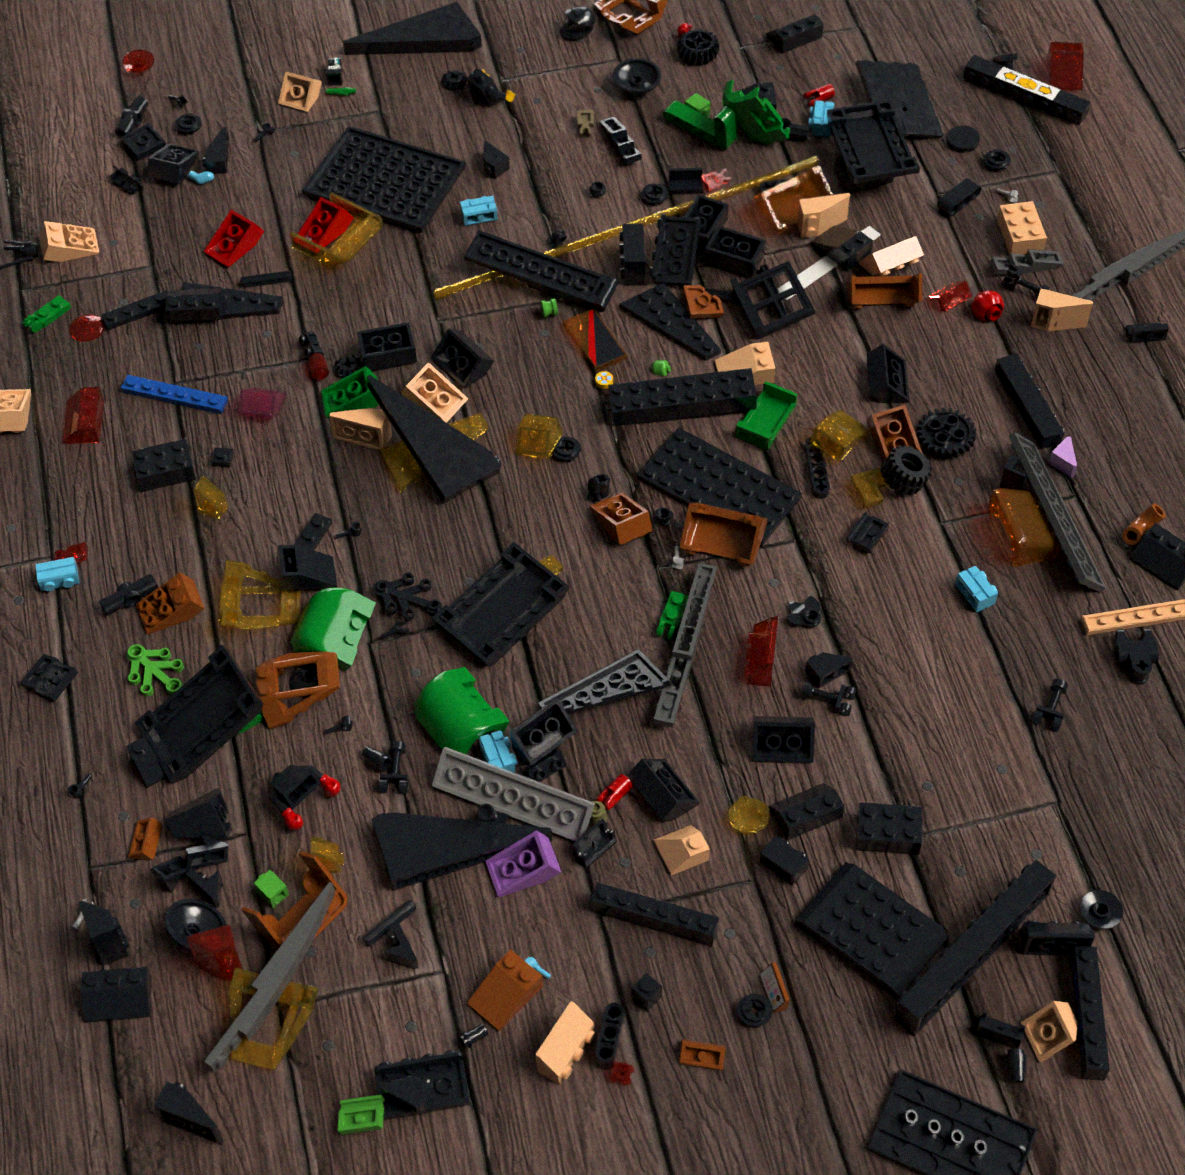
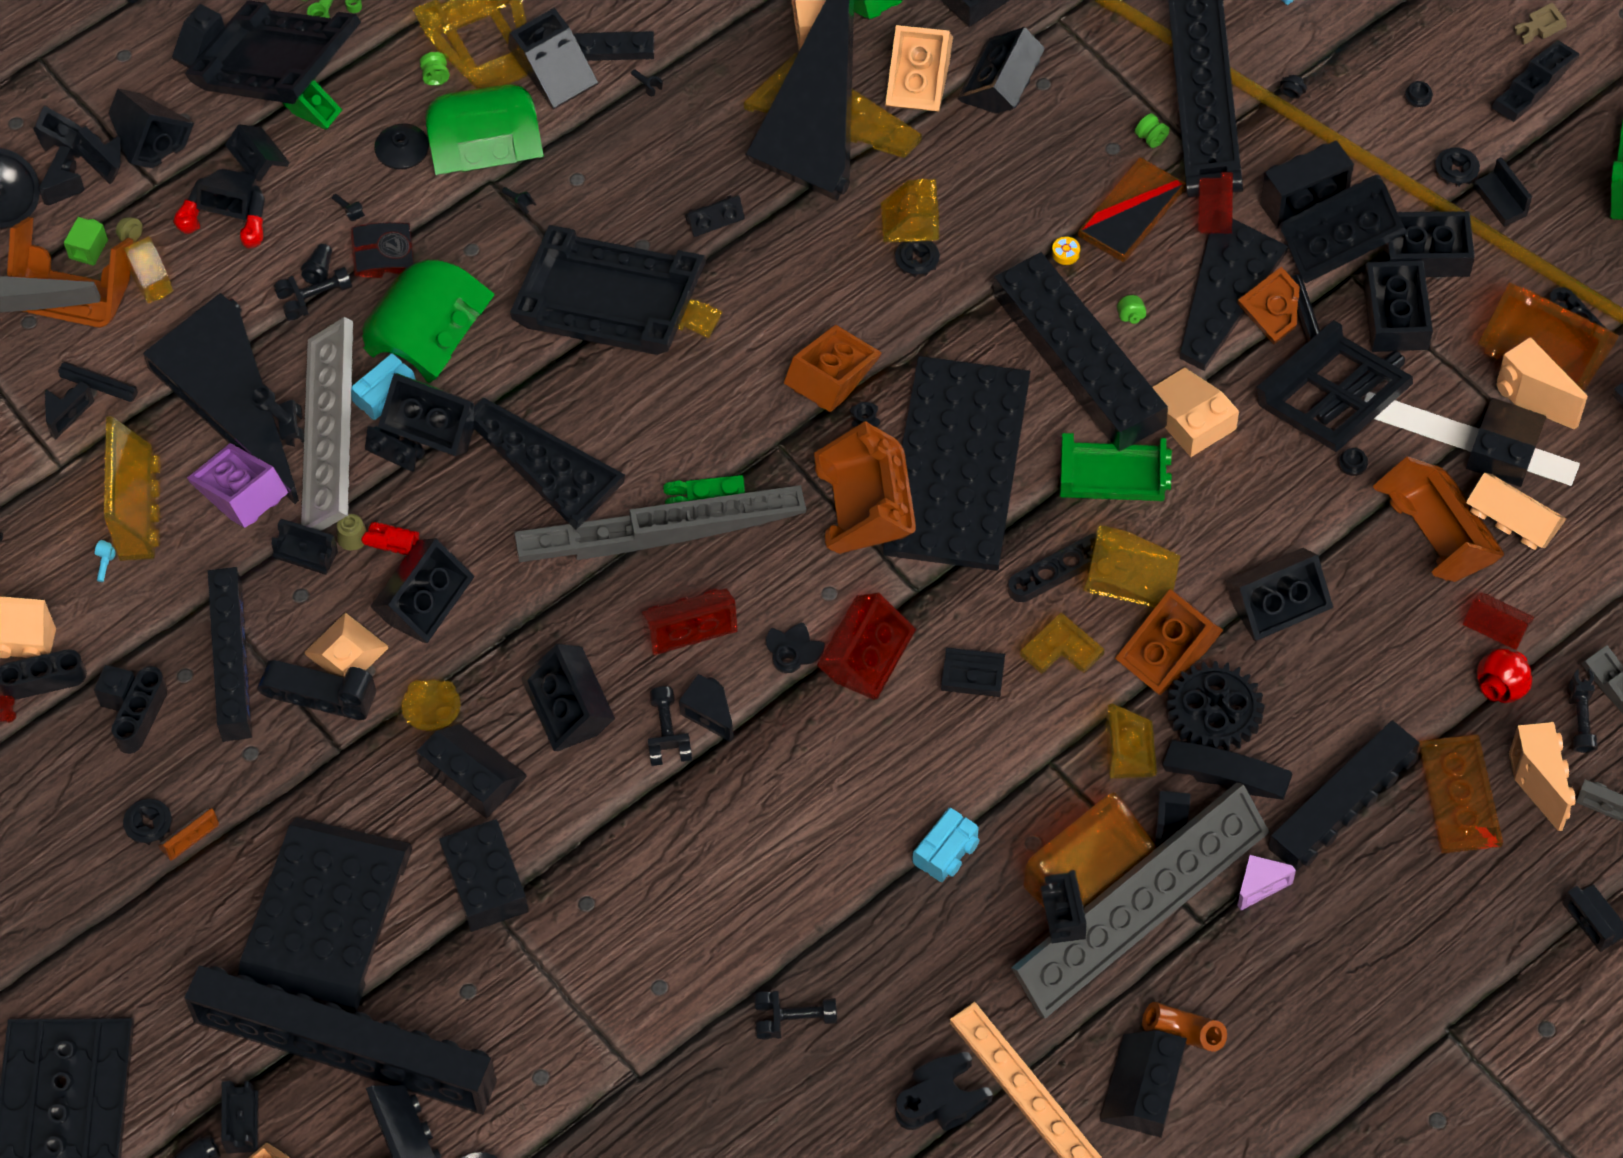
camera: 65 degrees right, 5 degrees up
dark orange slope [128,817,162,860] -> none
dark orange windscreen [256,652,340,729] -> none
black plant [373,572,442,621] -> none
dark orange slope [467,949,543,1032] -> none
black piece [587,474,610,502] -> none
light grey hand [672,546,684,570] -> none
dark orange slope [679,1039,726,1070] -> none
clear red plate [700,169,732,192] -> none
black brick [760,836,809,886] -> none
black tyre [880,445,932,495] -> none
none -> clear yellow slope [104,416,161,561]
none -> black beam [111,666,168,754]
none -> olive plate [116,217,143,243]
none -> black panel [225,124,290,182]
none -> black beam [257,660,376,720]
none -> black slope [350,222,414,279]
none -> bright green wheel [420,52,450,86]
none -> black hinge [685,195,745,237]
none -> clear red slope [817,593,916,700]
none -> black hinge [1041,870,1087,944]
none -> clear yellow slope [1106,703,1157,778]
none -> black slope [1163,740,1293,800]
none -> clear red panel [1199,172,1233,234]
none -> black plate [1339,448,1368,476]
none -> clear orange tile [1418,734,1503,853]

